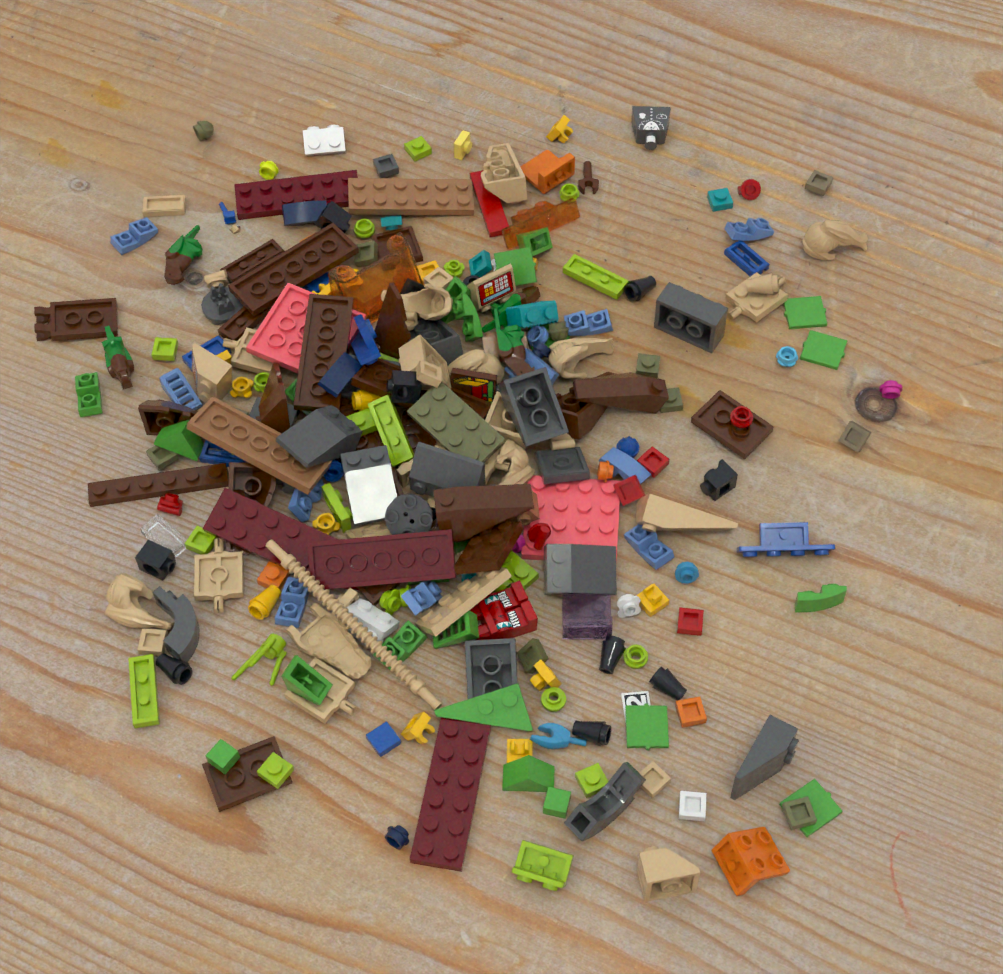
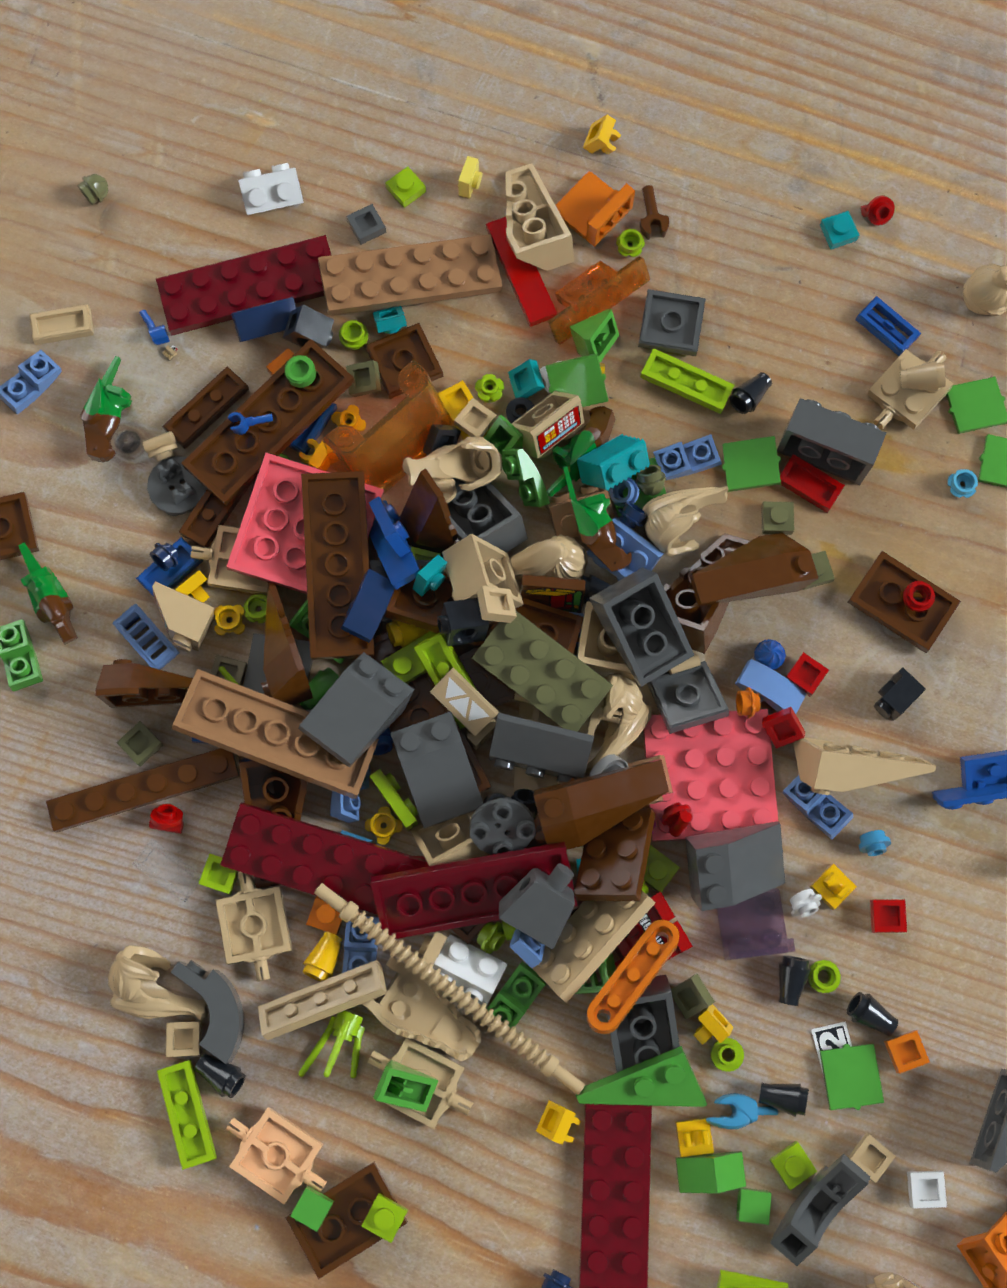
camera: 10 degrees left, 20 degrees up
black brick [135,539,176,581] -> none
lime plate [151,337,178,361] -> none
bright green slope [154,420,204,461] -> none
neon yellow plate [259,161,279,180] -> none
blue tile [366,721,401,757] -> none
dark grey torso [631,106,671,150] -> none
medium blue slope [724,218,774,241] -> none
dark tan plate [805,170,833,196] -> none
none -> dark blue plate [150,543,179,571]
none -> light nougat plate [226,1107,328,1205]
none -> blue hand [228,412,273,435]
none -> tan plate [258,960,387,1041]
none -> bright green tile [285,355,316,388]
none -> teal plate [412,554,448,597]
none -> tan tile [430,668,499,736]
none -> dark grey torso [499,864,575,949]
none -> orange plate [587,920,679,1034]
none -> dark grey plate [638,289,706,356]
none -> bright green piece [722,436,781,492]
none -> red tile [780,454,845,513]

